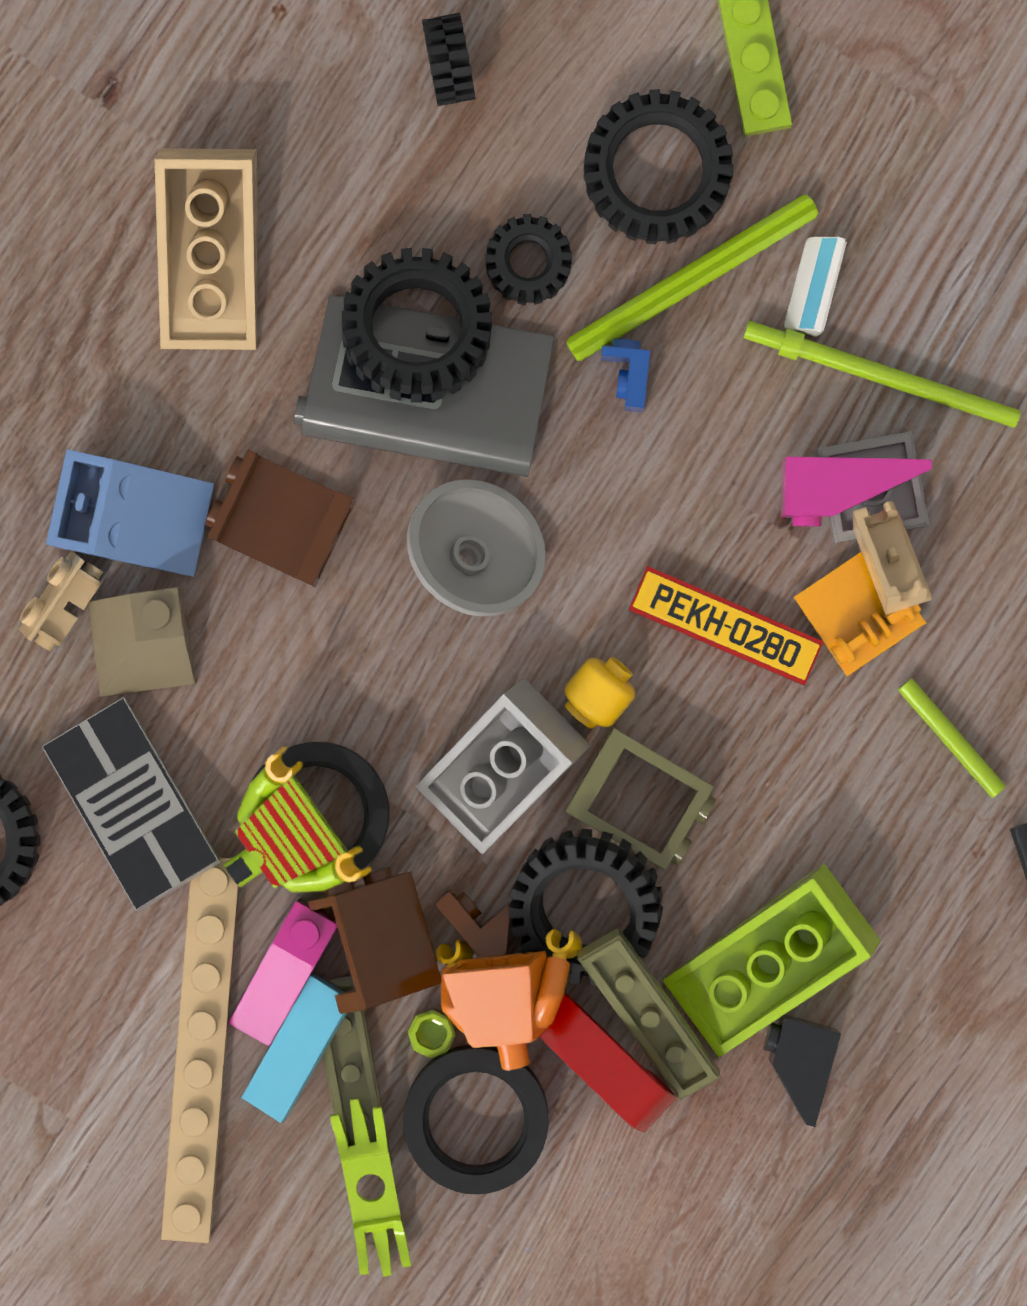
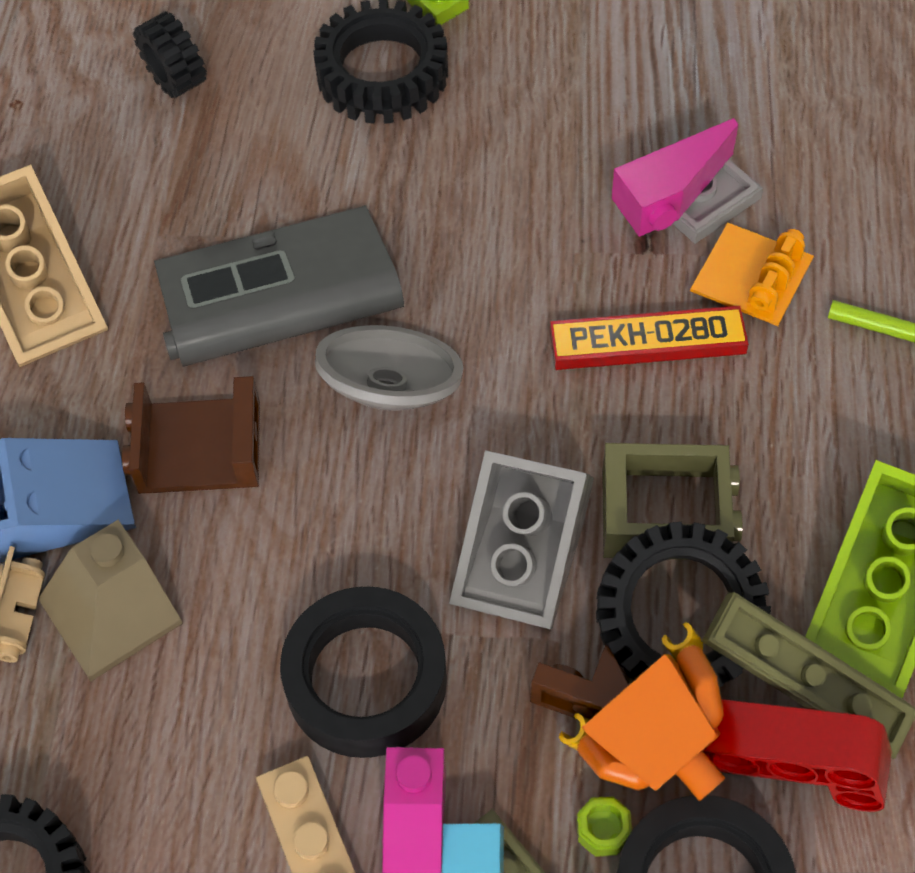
camera: 25 degrees left, 30 degrees down
black tile [41,697,221,912] -> none
torso [224,746,371,893] -> none
reddish brown panel [308,867,441,1014] -> none
black tyre [342,248,492,403] -> none
black tyre [485,214,572,305] -> none
yellow head [564,657,635,729] -> none
lime axle [566,194,818,361] -> none
blue bracket [601,339,650,413] -> none
lime bar [743,320,1021,428] -> none
white slope [784,237,847,338] -> none
tan hinge [853,501,932,615] -> none

